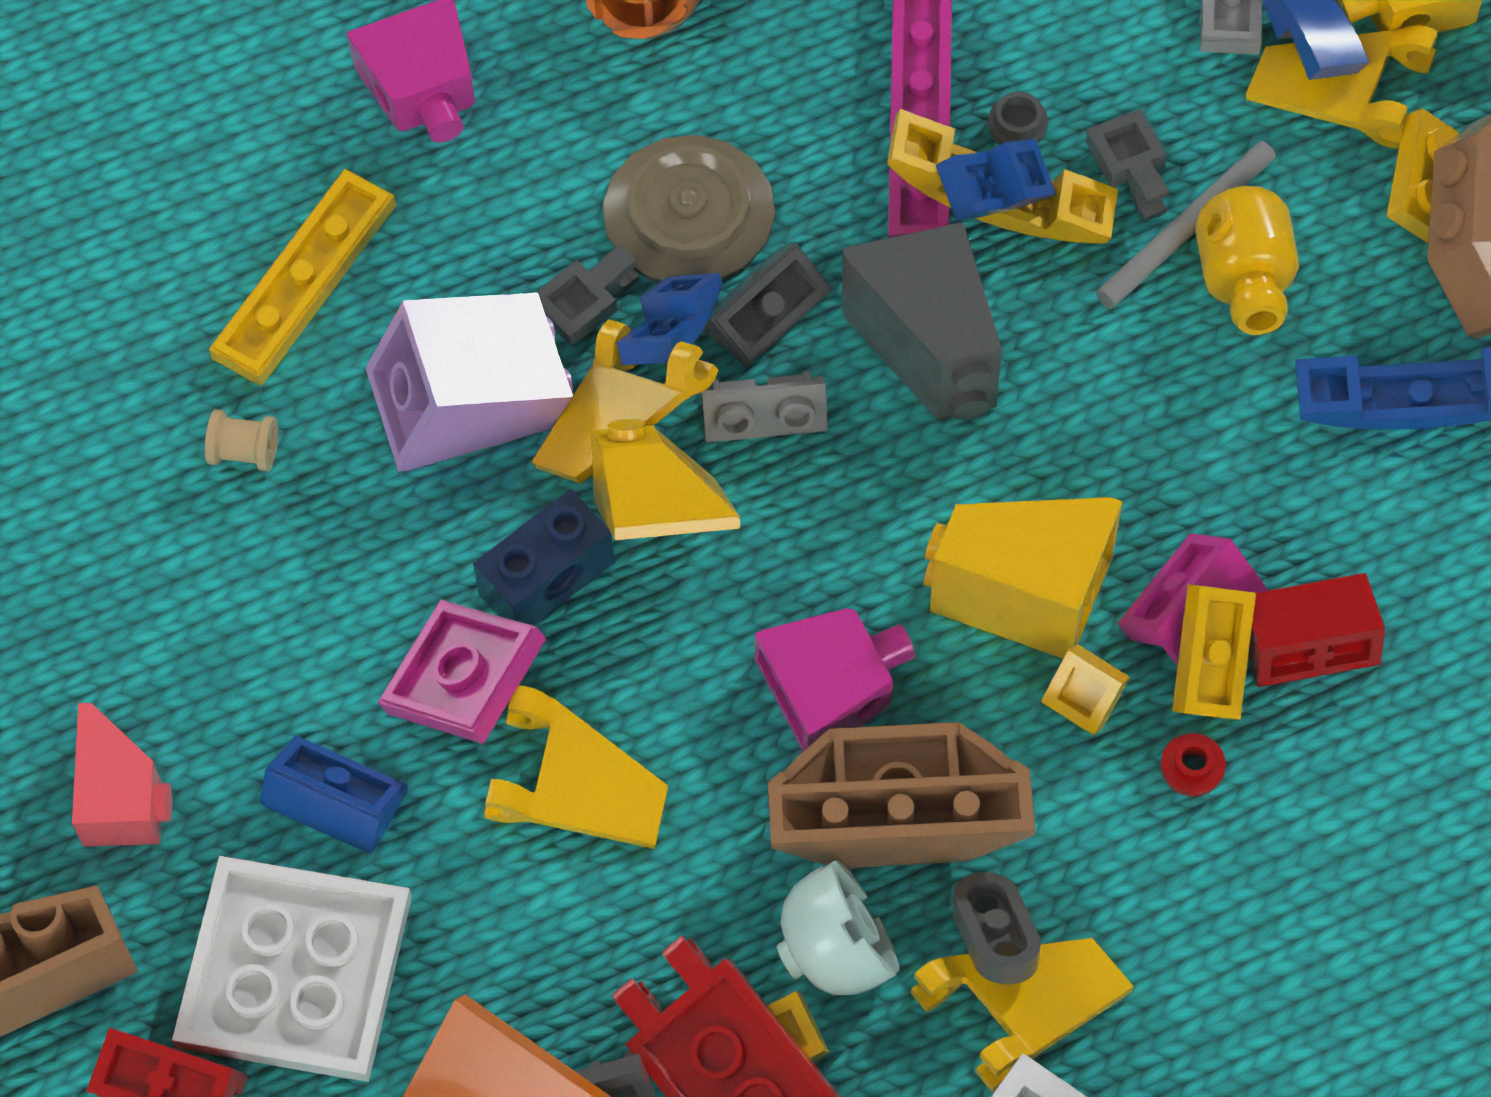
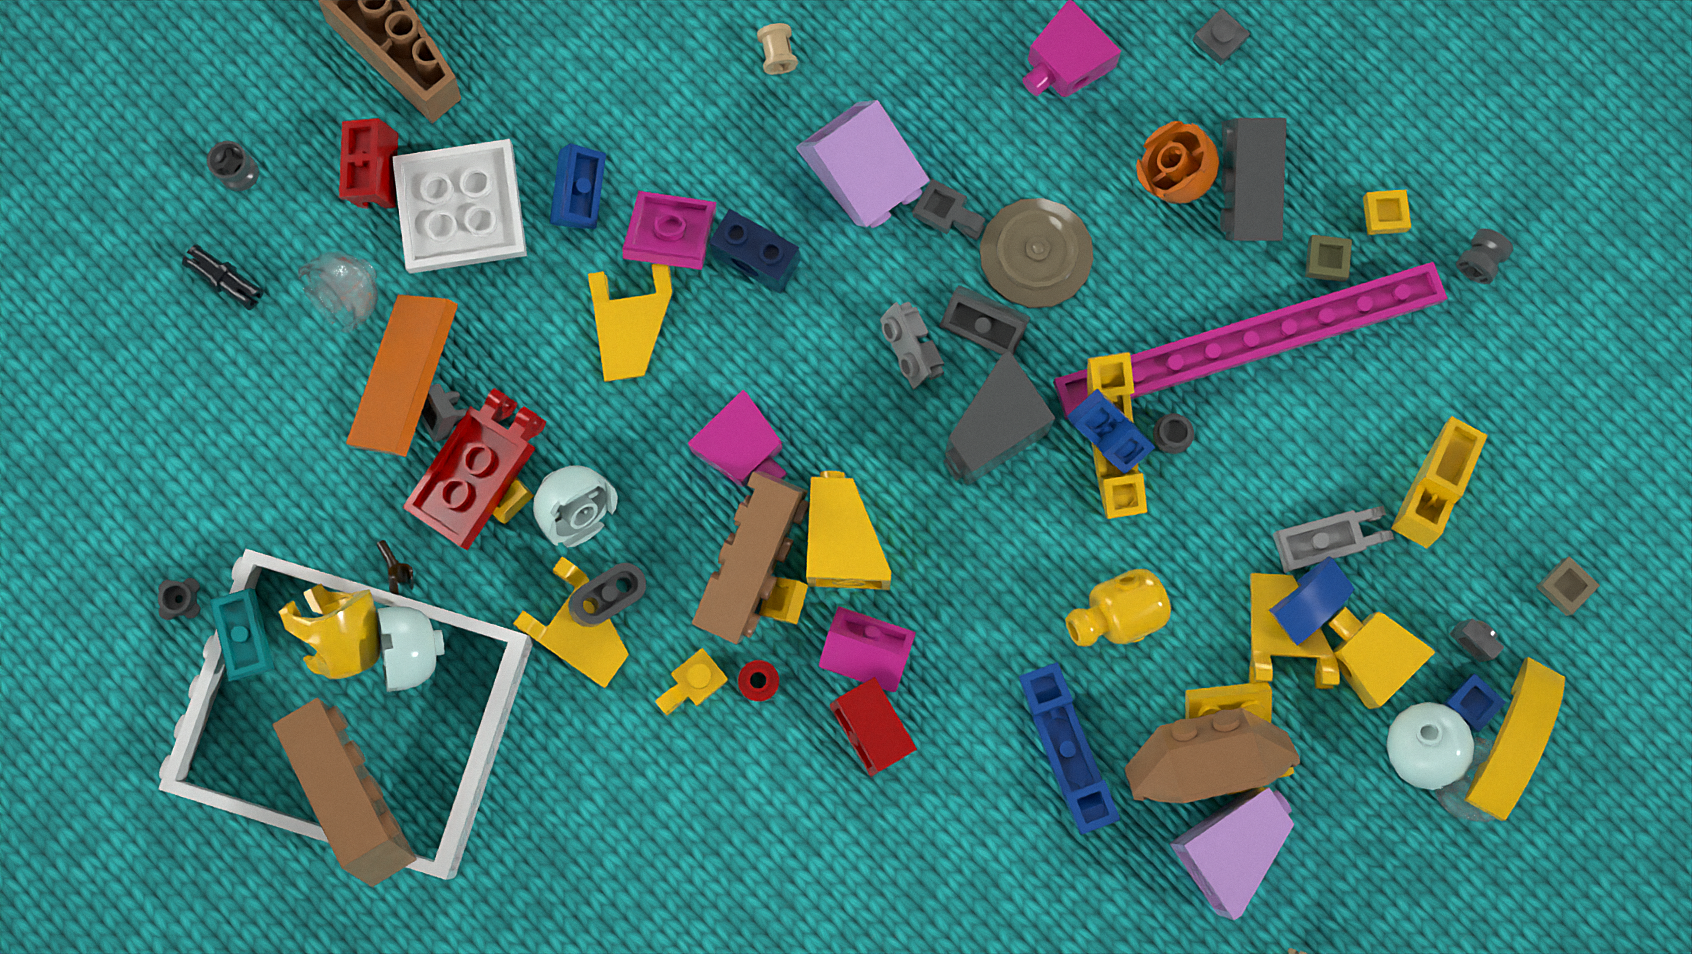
camera: 70 degrees right, 15 degrees up
coral slope [72,703,172,847] -> none
yellow tile [209,169,396,387] -> none
yellow flag [531,319,718,484] -> none
yellow slope [591,419,740,540] -> none
blue slope [617,273,722,365] -> none
medium nougat wedge [768,722,1035,868] -> none
dark grey plate [1086,109,1169,221] -> none
light grey bar [1096,141,1276,309] -> none
yellow plate [1172,584,1256,720] -> none
none -> yellow plate [655,648,729,716]
none -> medium nougat wedge [692,471,810,644]

